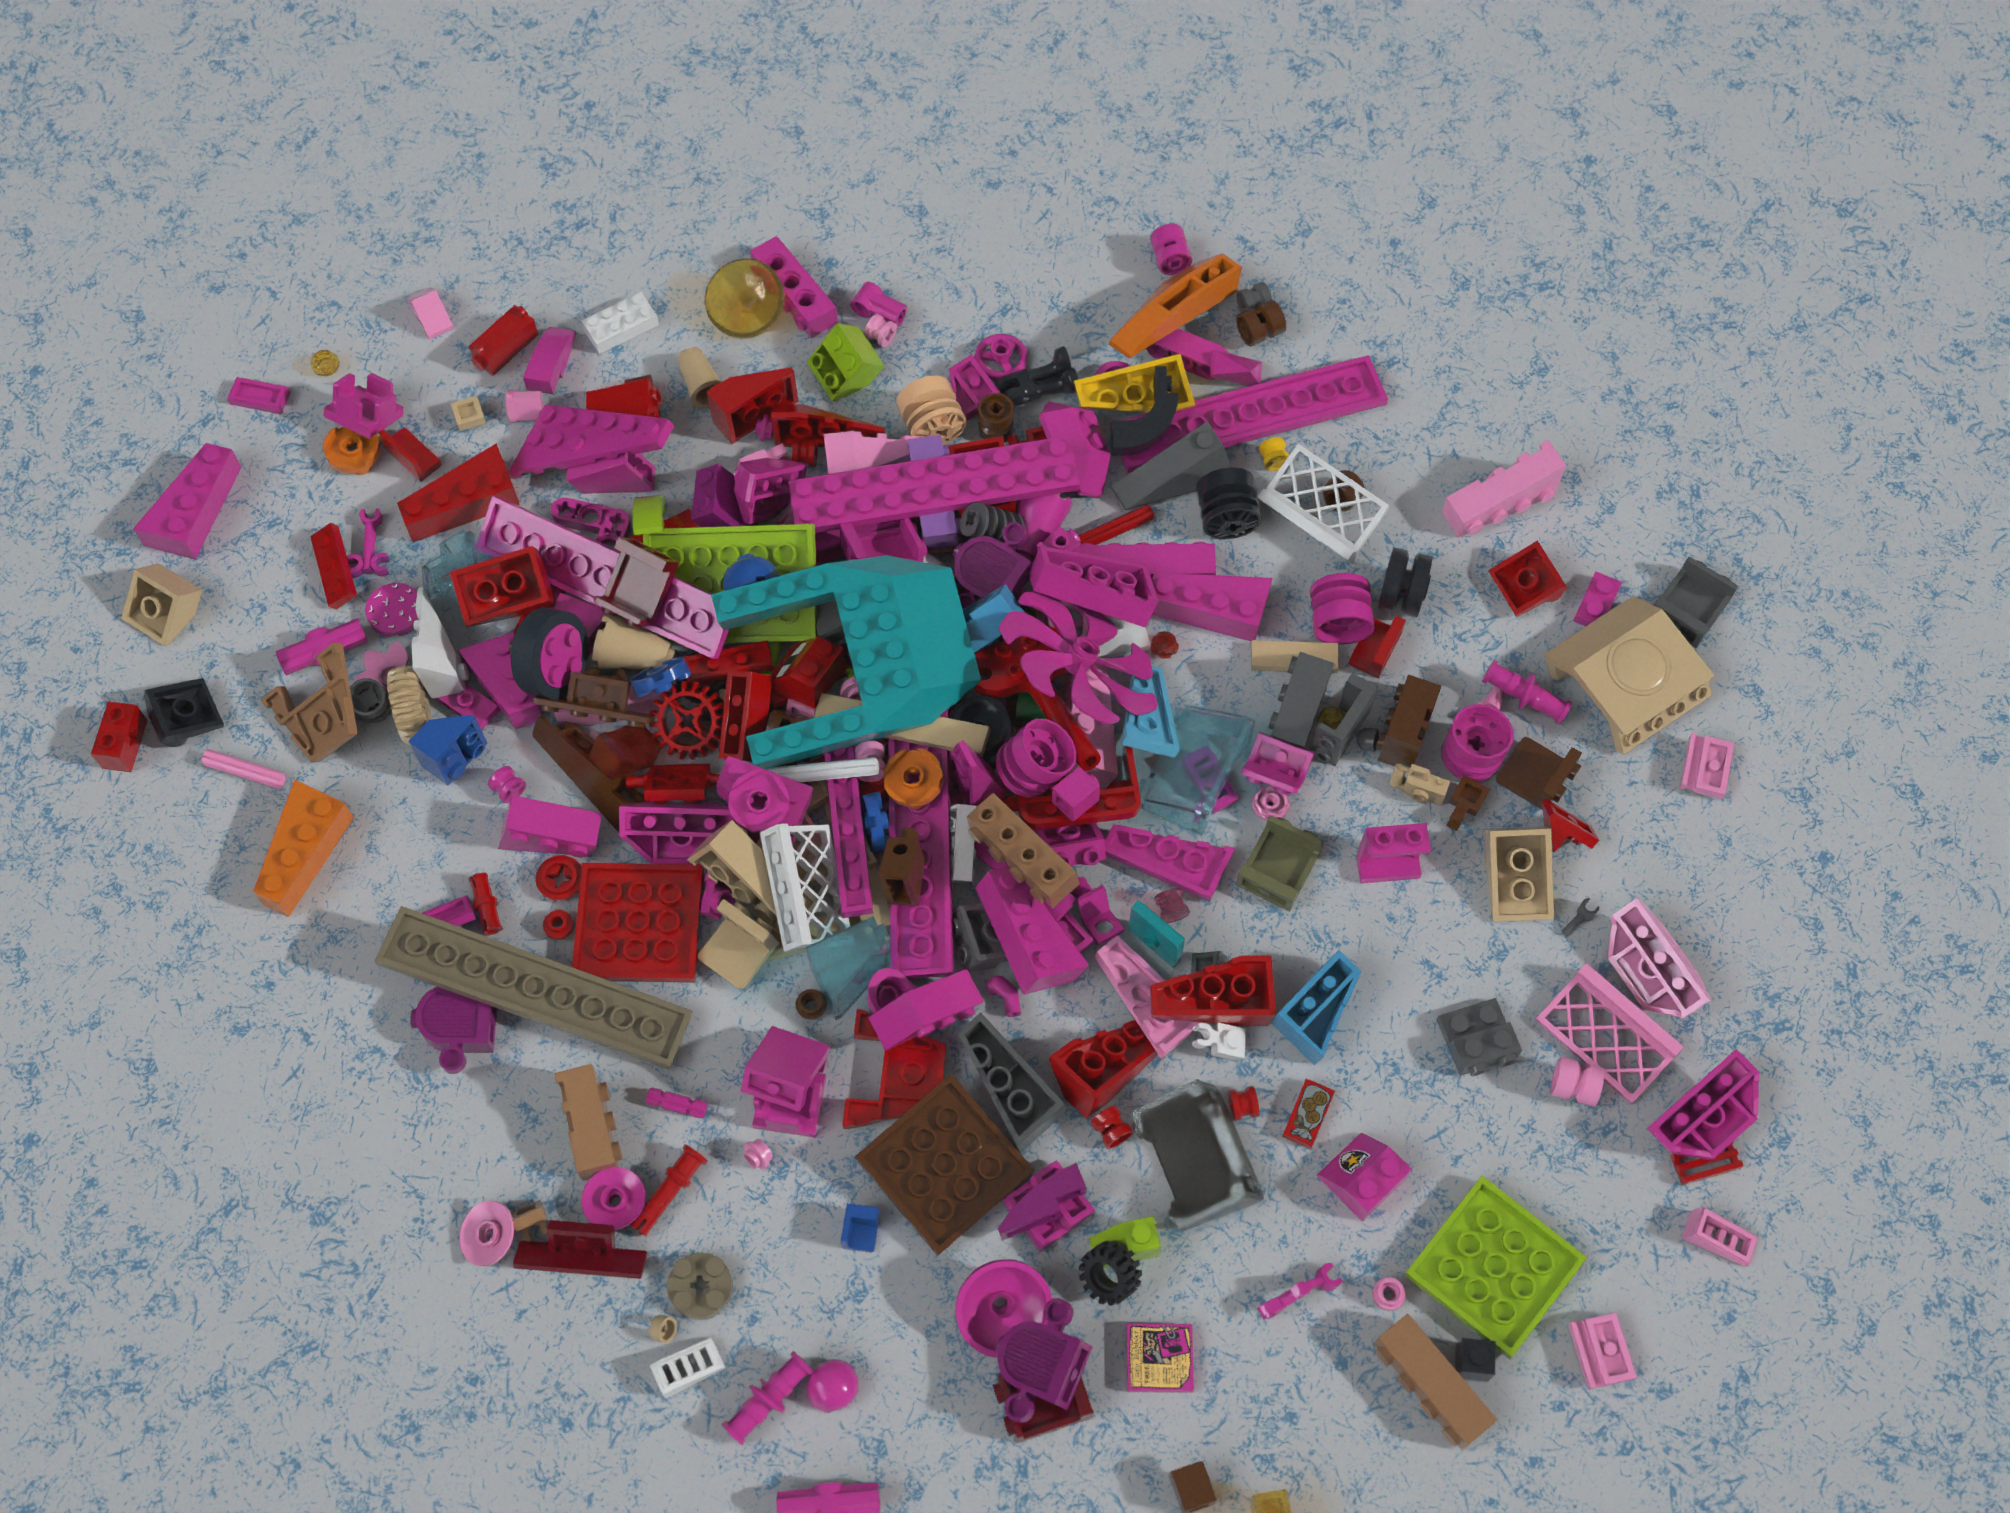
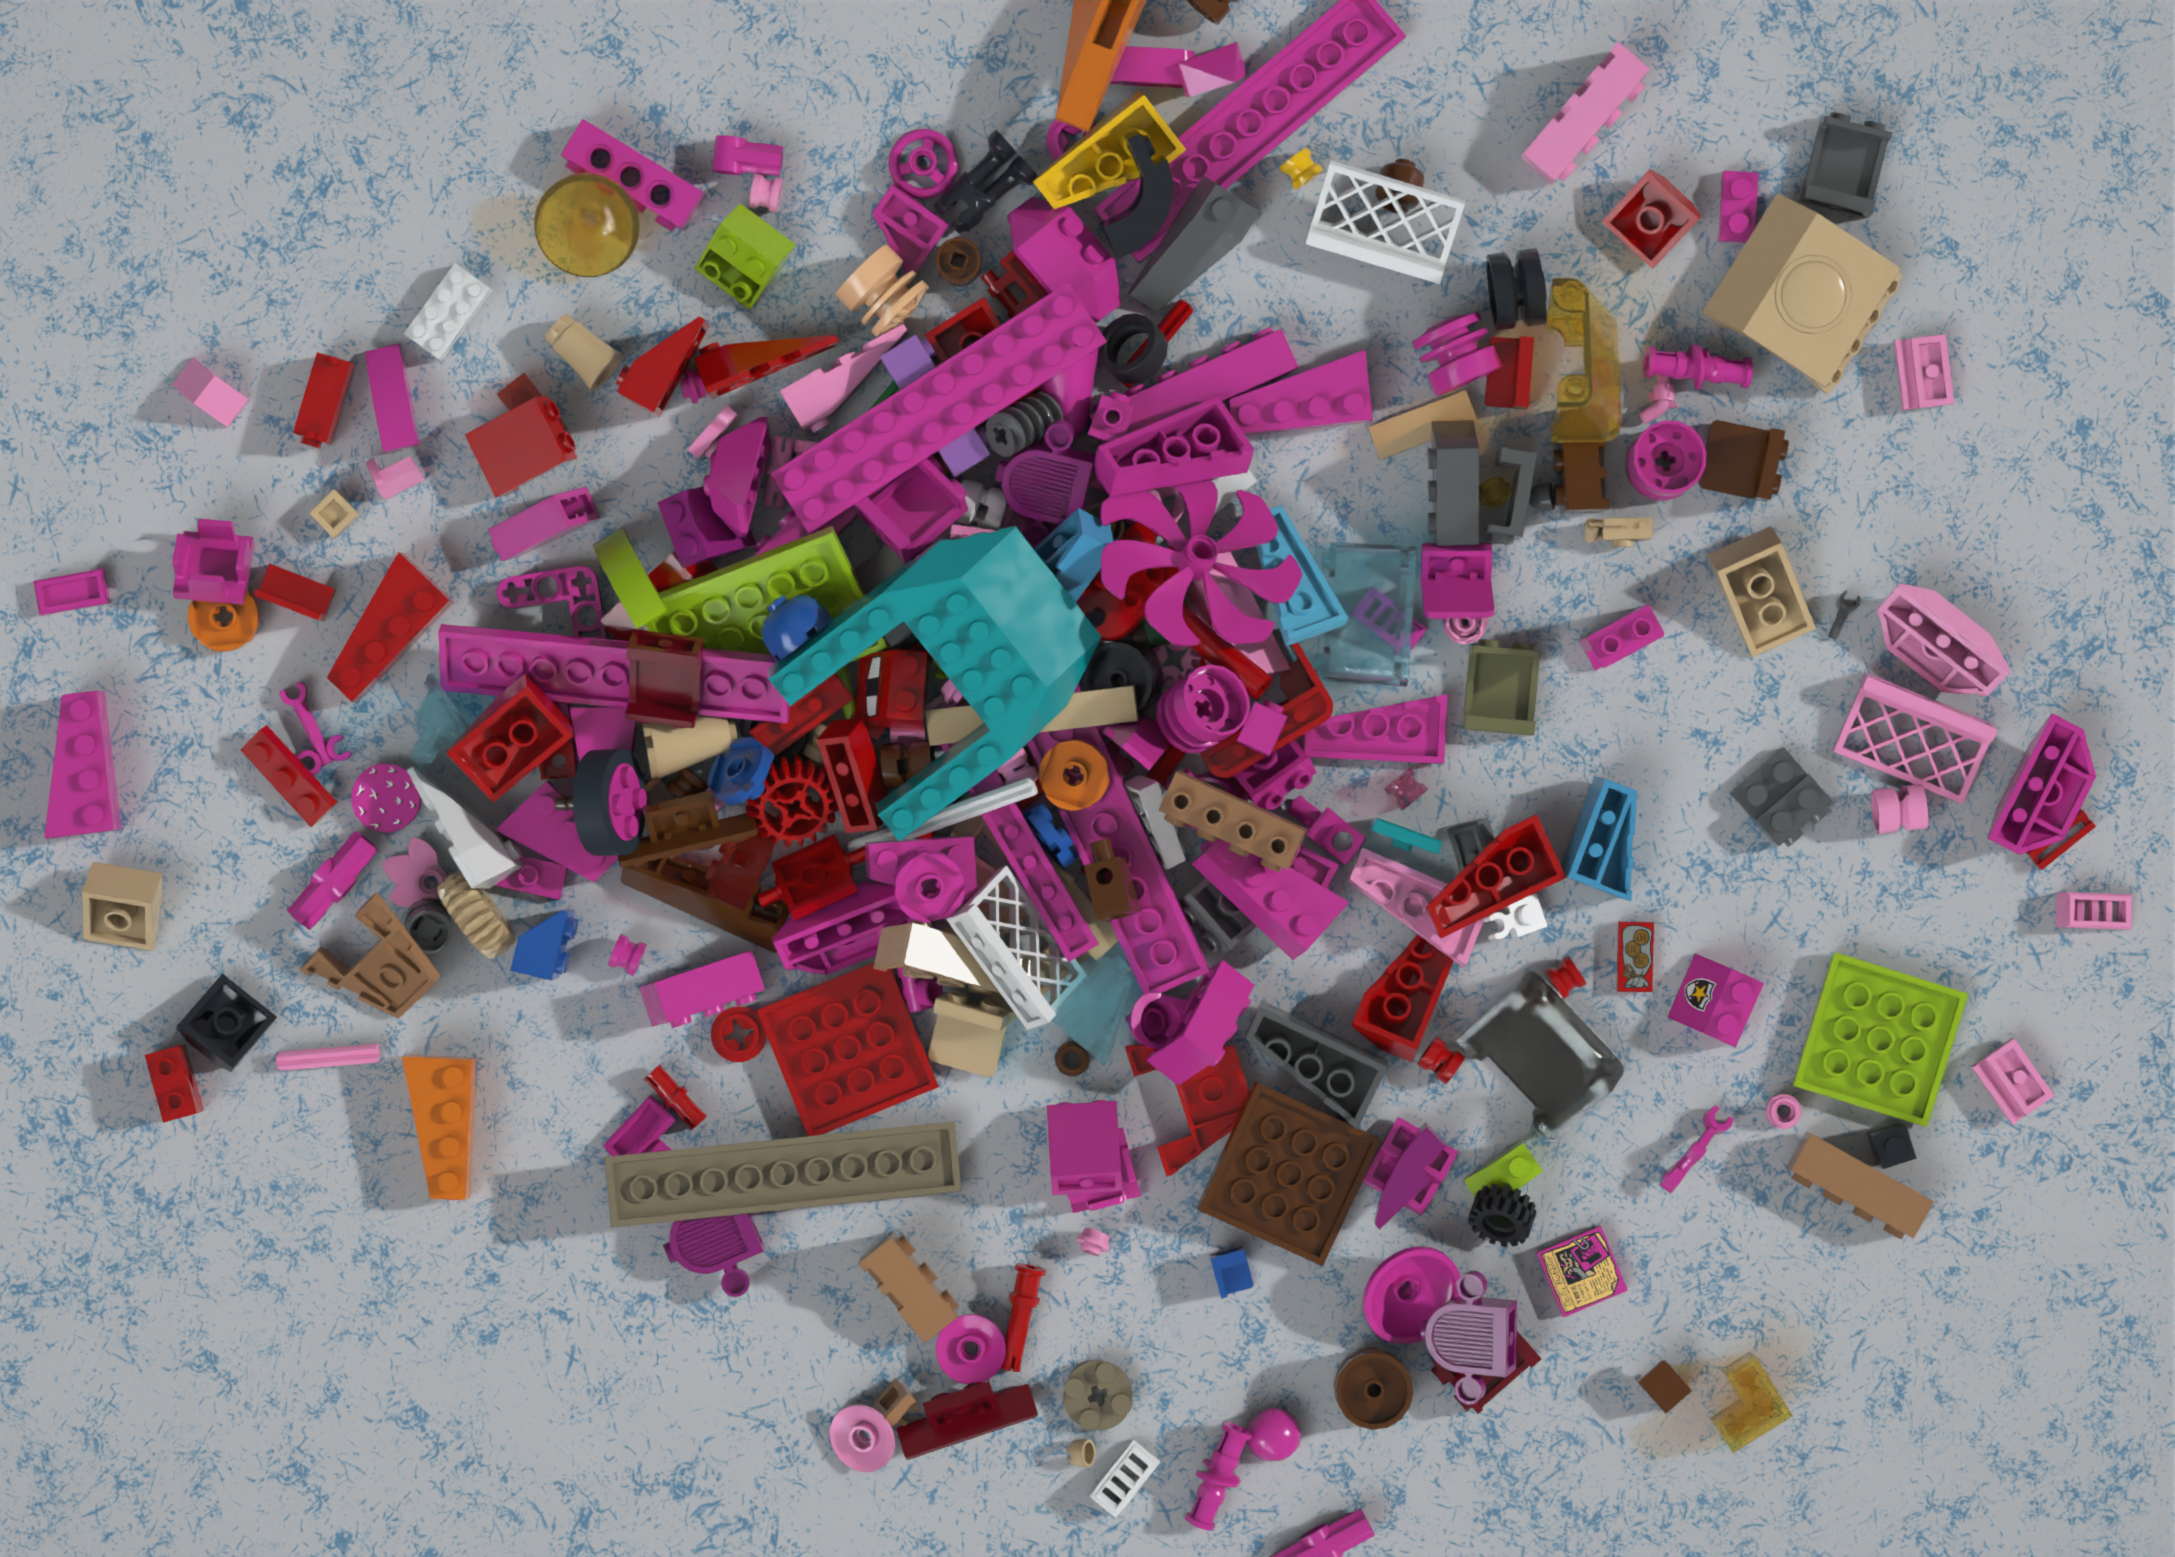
camera: 25 degrees left, 25 degrees up
clear yellow plate [311,350,340,376] -> none
dark pink wing [508,405,674,479] -> none
red plate [543,910,574,940] -> none
dark pink axle [646,1087,708,1119] -> none
red wheel [792,438,818,467] -> none
dark pink arm [986,975,1021,1017] -> none
clear red plate [1150,631,1179,659] -> none
black wheel [1196,467,1262,540] -> none
reddish brown plate [1446,775,1490,831] -> none
red slope [1542,798,1600,852] -> none
none -> black tyre [1098,313,1168,384]
none -> reddish brown wheel [1333,1347,1413,1430]
none -> clear yellow windscreen [1546,278,1622,443]

